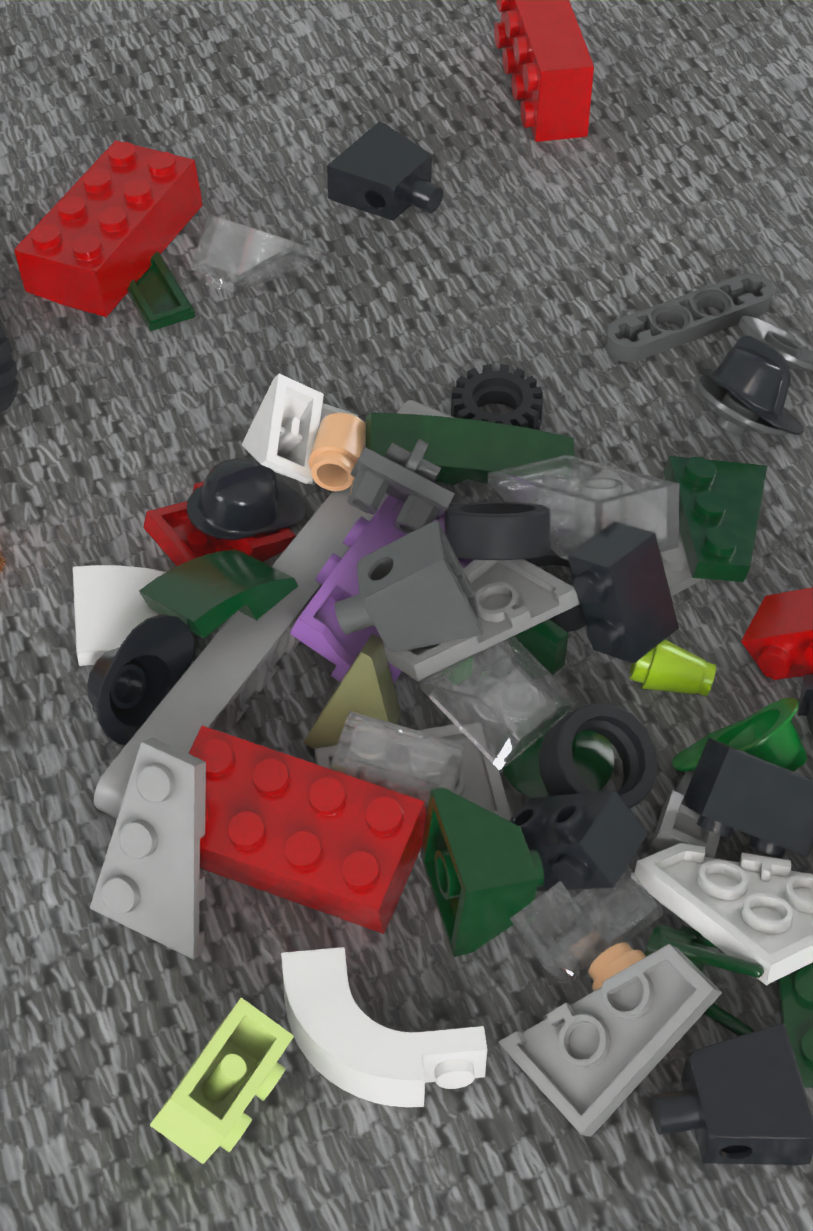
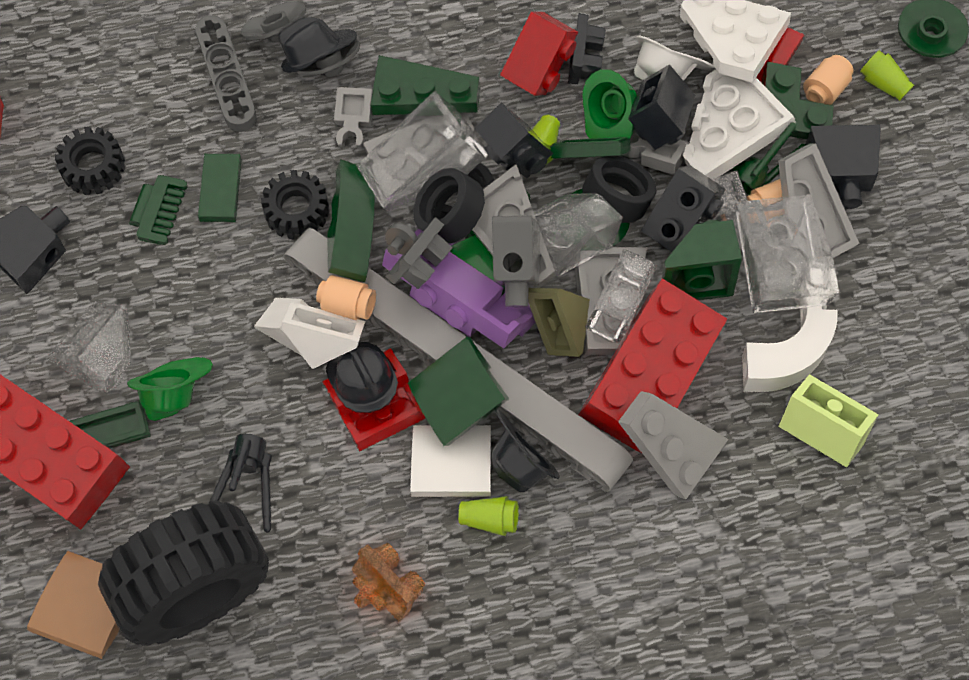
camera: 80 degrees left, 15 degrees up
none -> black tyre [55,126,125,195]
none -> green piece [127,357,213,421]
none -> dark green piece [129,175,188,245]
none -> dark green tile [198,154,242,222]
none -> black plant [209,433,272,533]
none -> light grey plate [334,87,373,149]
none -> lime cone [458,496,519,536]
none -> dark green tile [550,137,631,159]
none -> clear slope [735,194,839,313]

